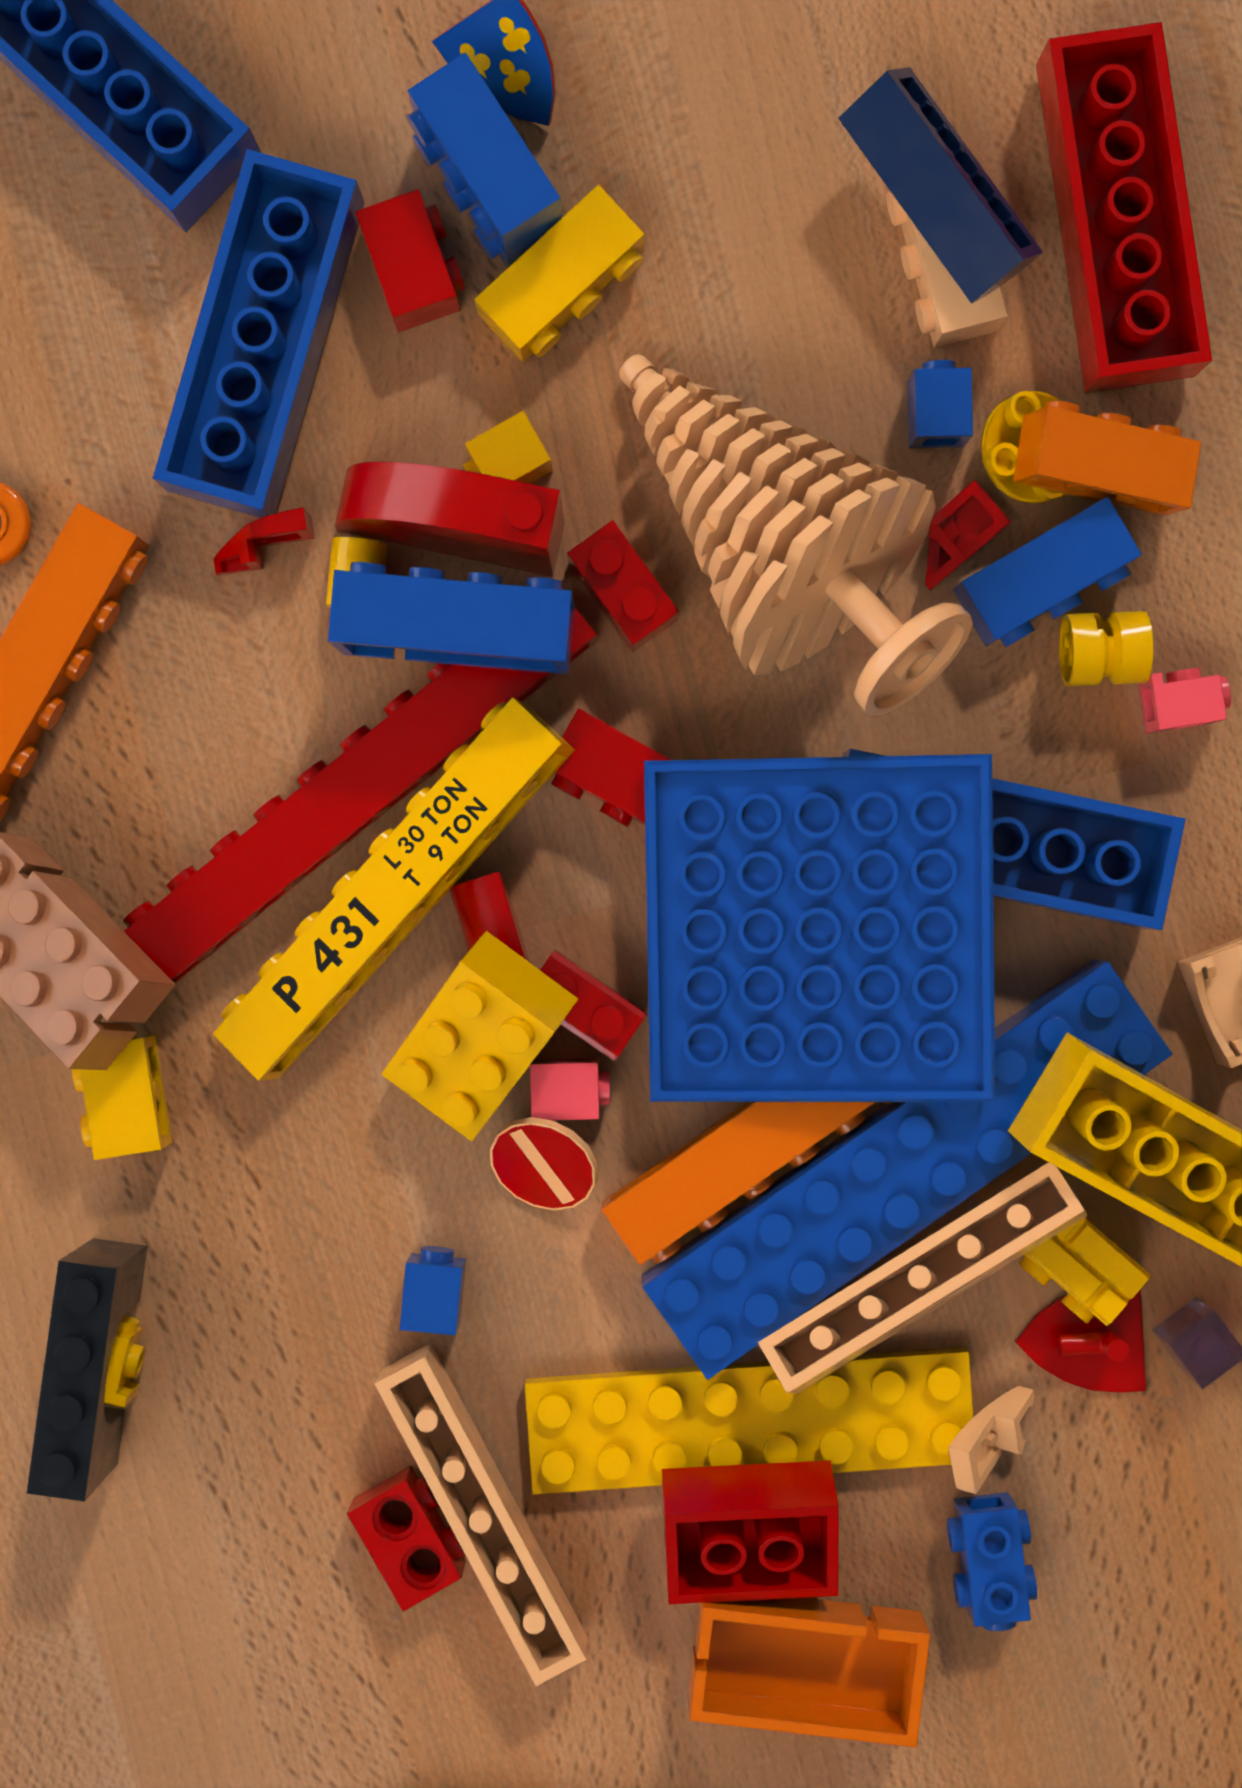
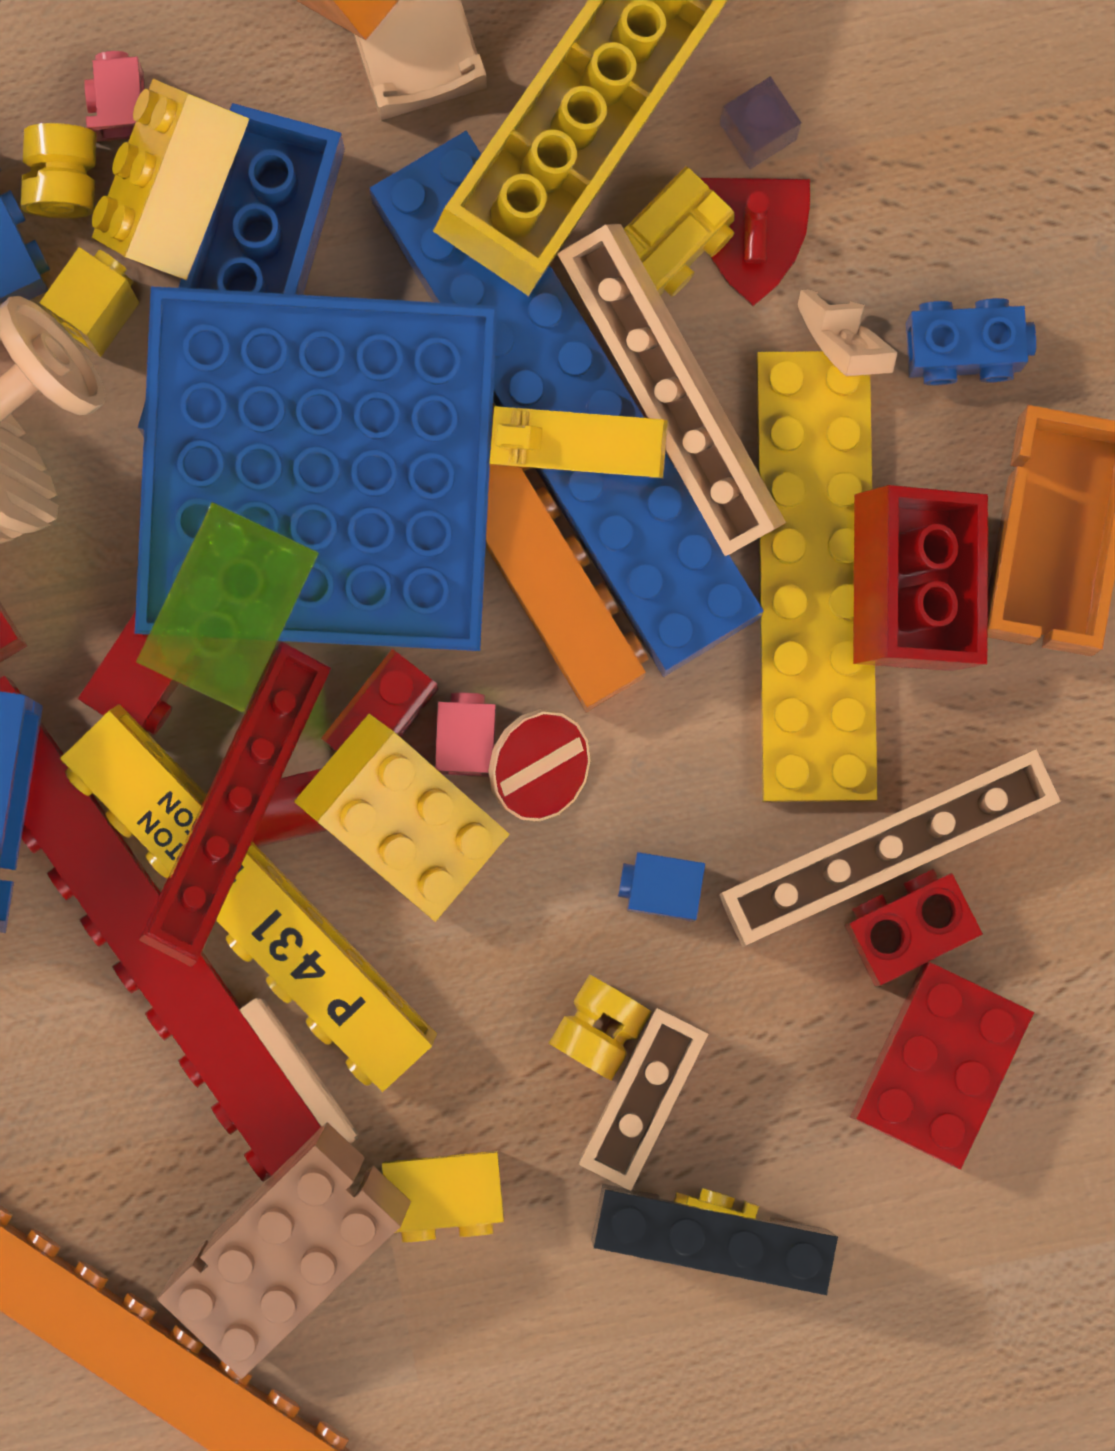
camera: 90 degrees left, 5 degrees down
none -> yellow brick [39,247,139,357]
none -> yellow brick [92,79,249,280]
none -> clear neon green brick [136,502,320,712]
none -> red tile [139,641,331,967]
none -> light nougat tile [239,998,359,1144]
none -> yellow hinge [490,406,668,478]
none -> yellow wheel [548,974,652,1081]
none -> light nougat brick [578,1008,709,1191]
none -> red brick [850,962,1035,1170]

